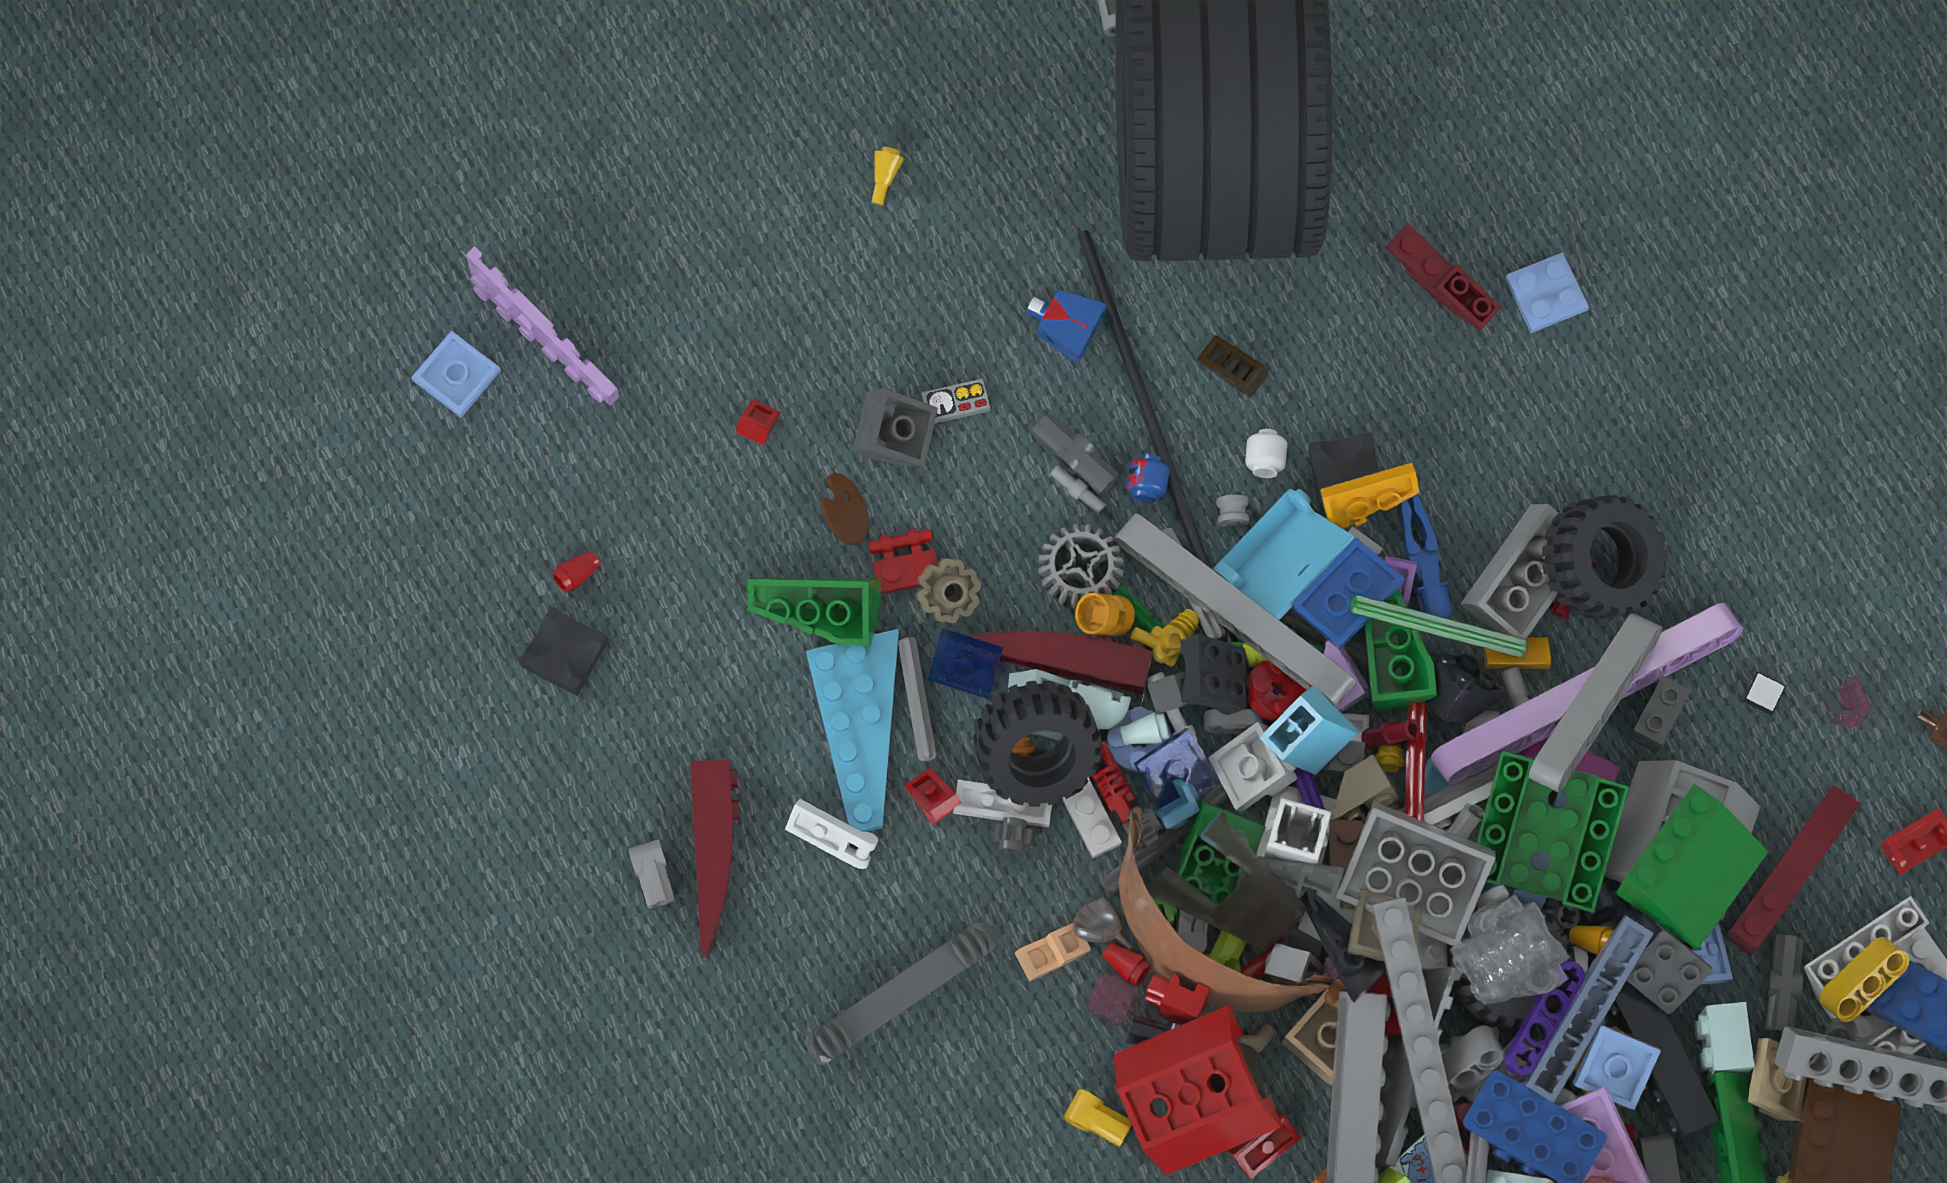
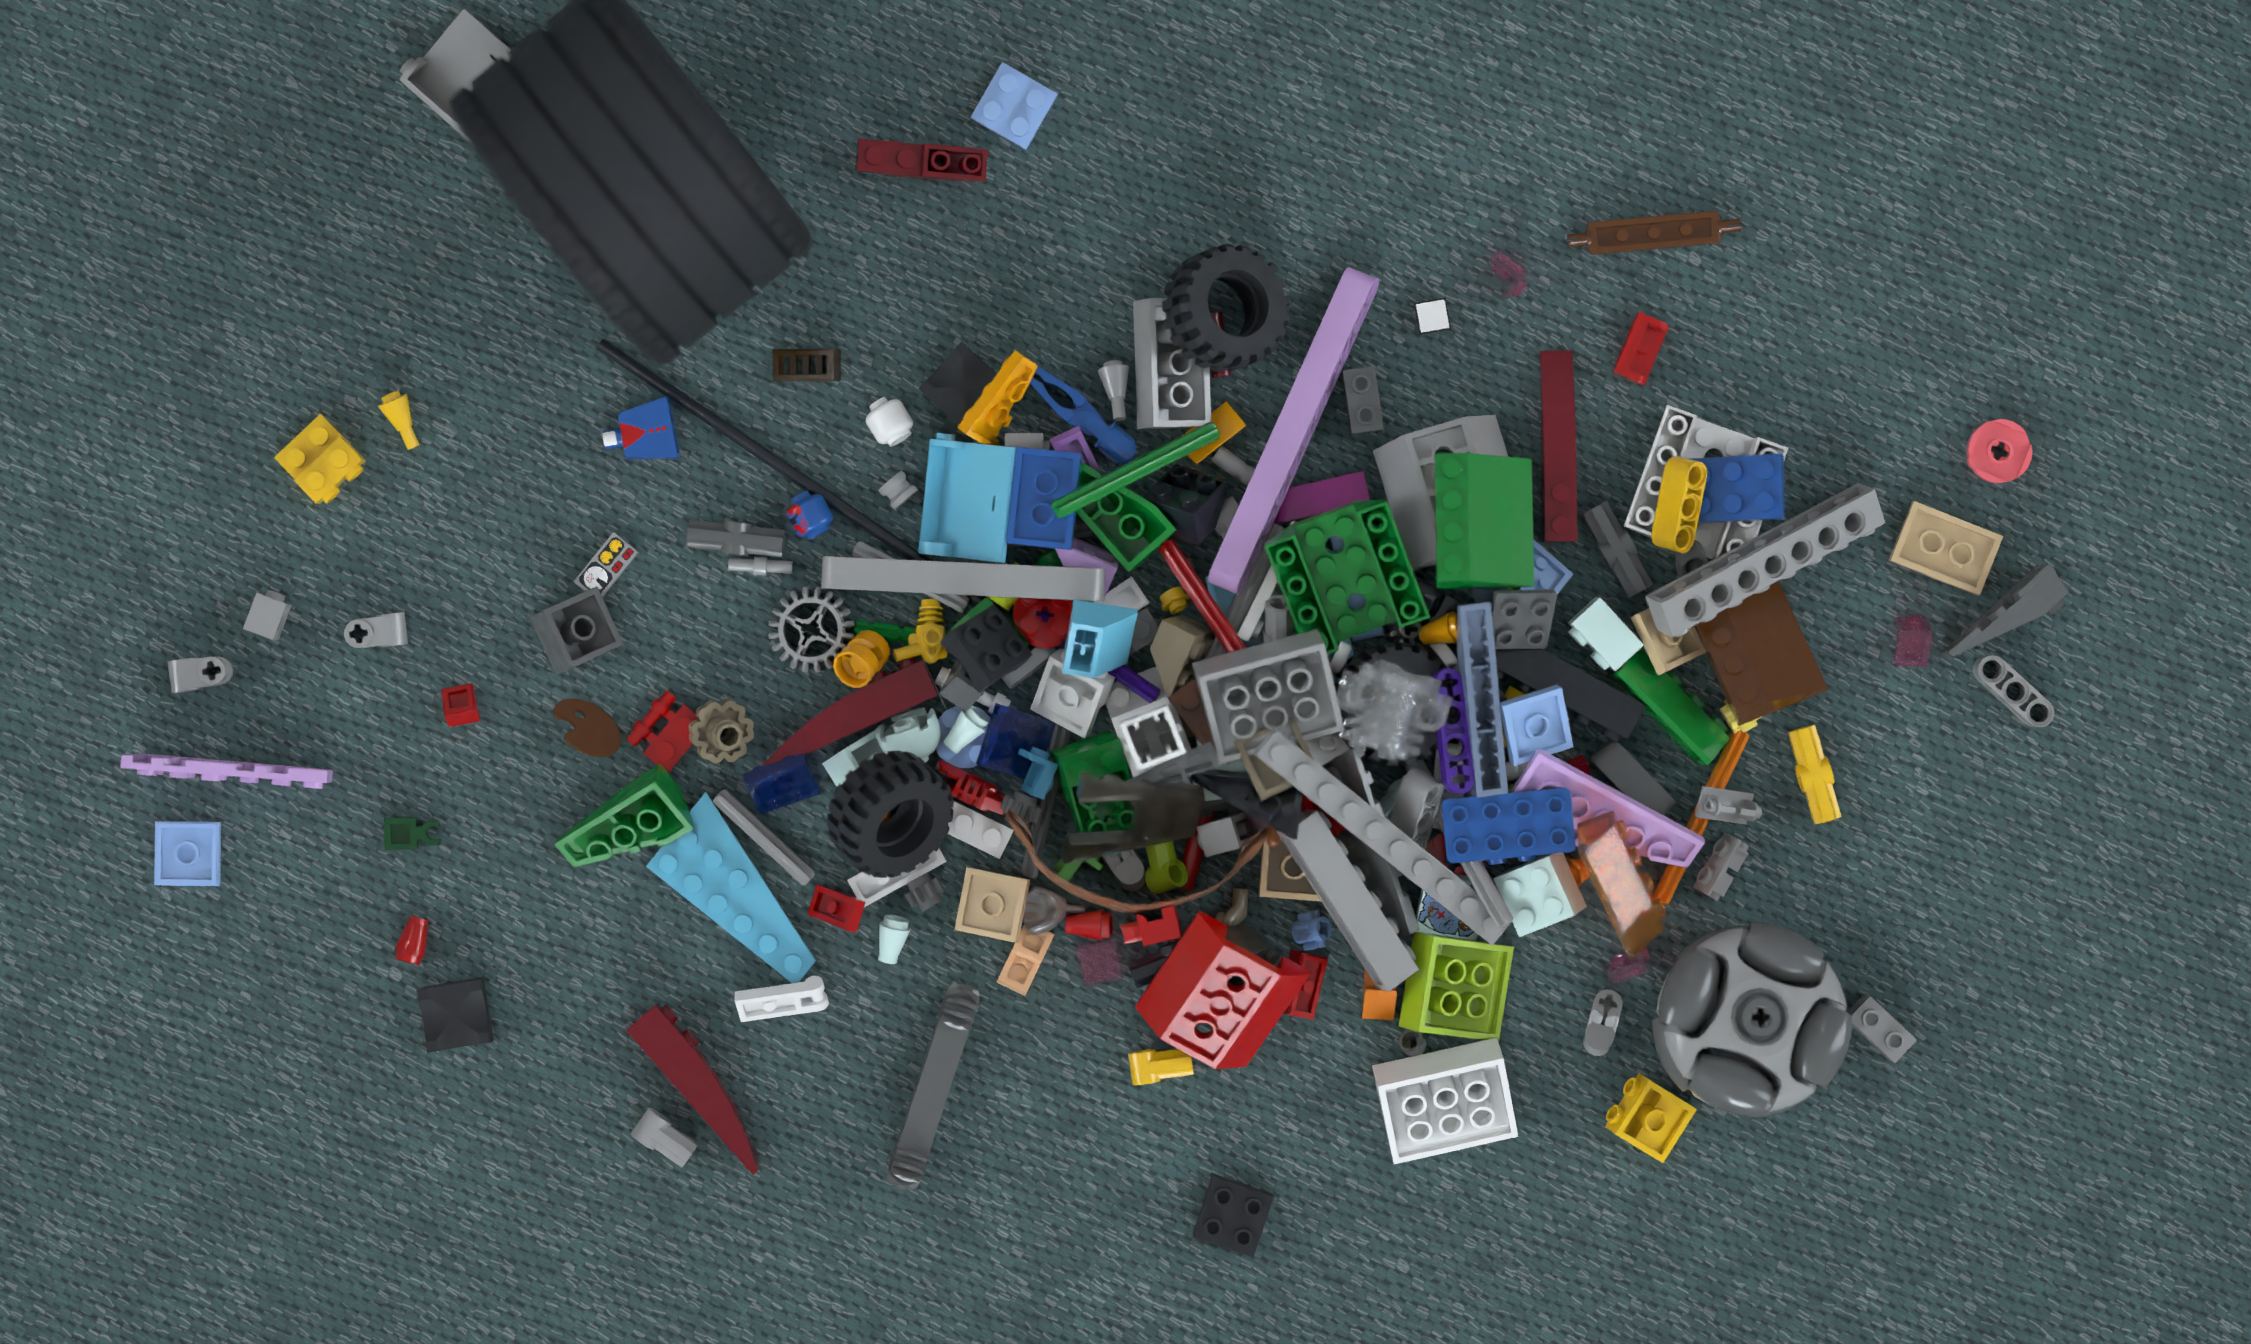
camera: 35 degrees left, 15 degrees up
dark red pin [1361,719,1420,749] -> none
light grey beam [1529,613,1662,792] -> none
none -> light grey piece [167,657,233,693]
none -> light grey brick [243,589,292,640]
none -> yellow plate [274,414,366,504]
none -> light grey piece [344,612,408,648]
none -> dark green plate [384,817,441,850]
none -> light aqua cone [878,915,911,964]
none -> tan plate [954,867,1030,943]
none -> light grey cone [1098,360,1129,421]
none -> medium blue gear [1292,910,1332,951]

